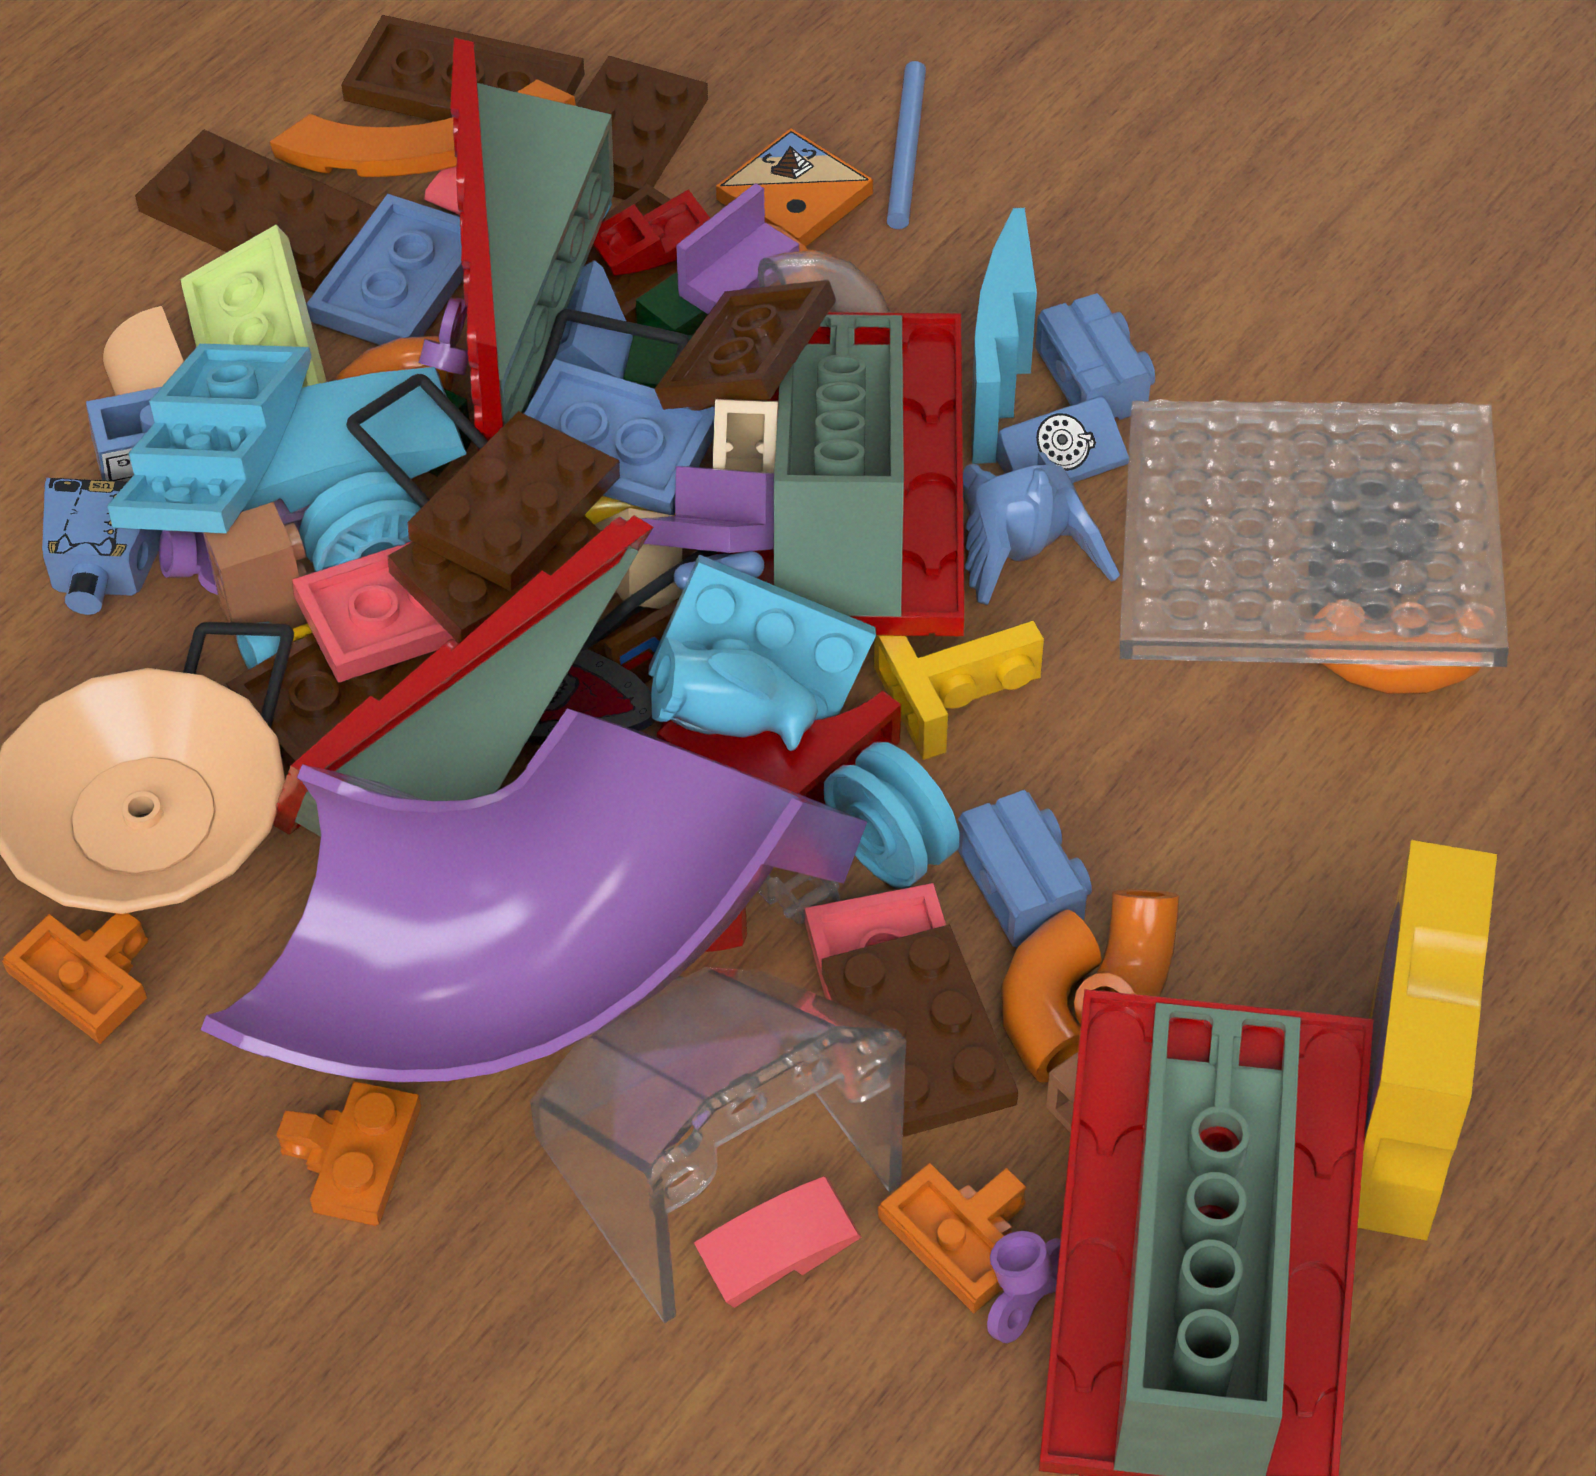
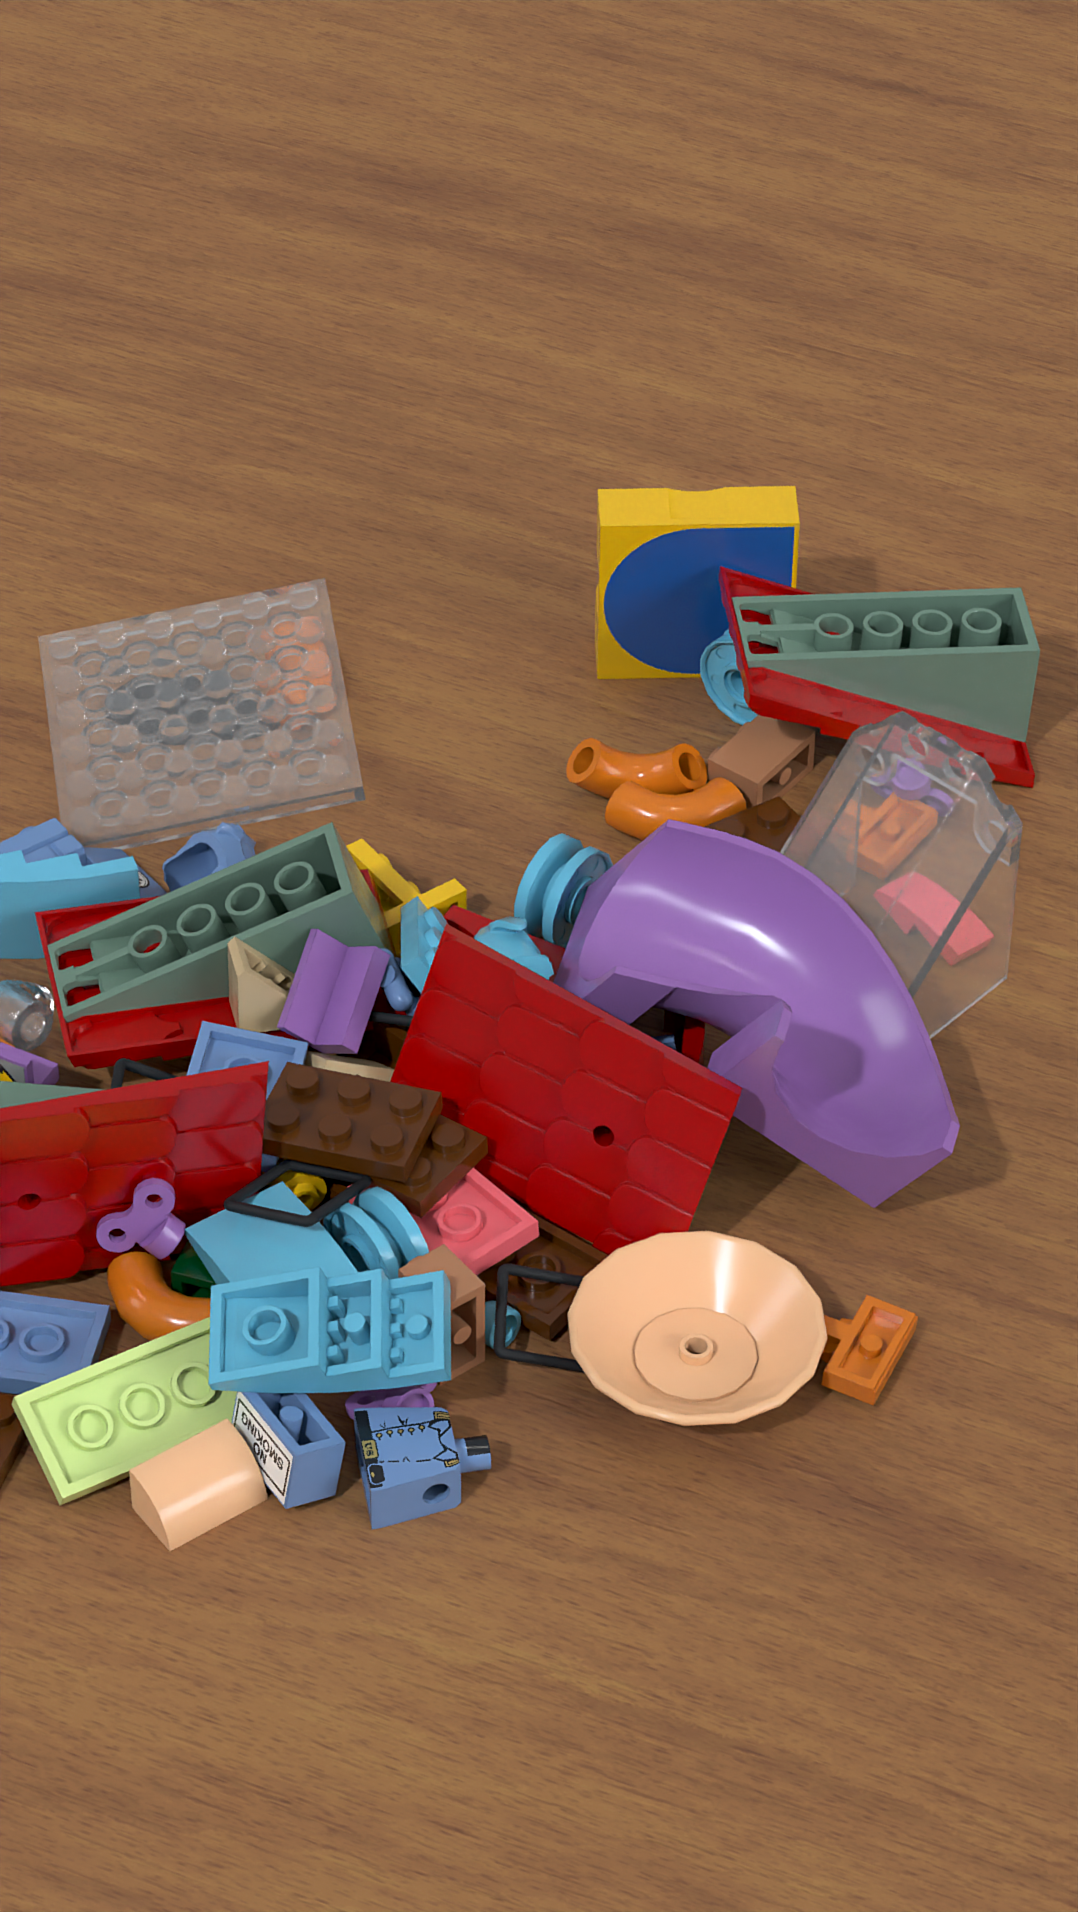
camera: 105 degrees left, 10 degrees down
orange hinge [276,1081,421,1226] -> none
reddish brown plate [655,280,836,411] -> none
medium blue brick [957,790,1092,948] -> none

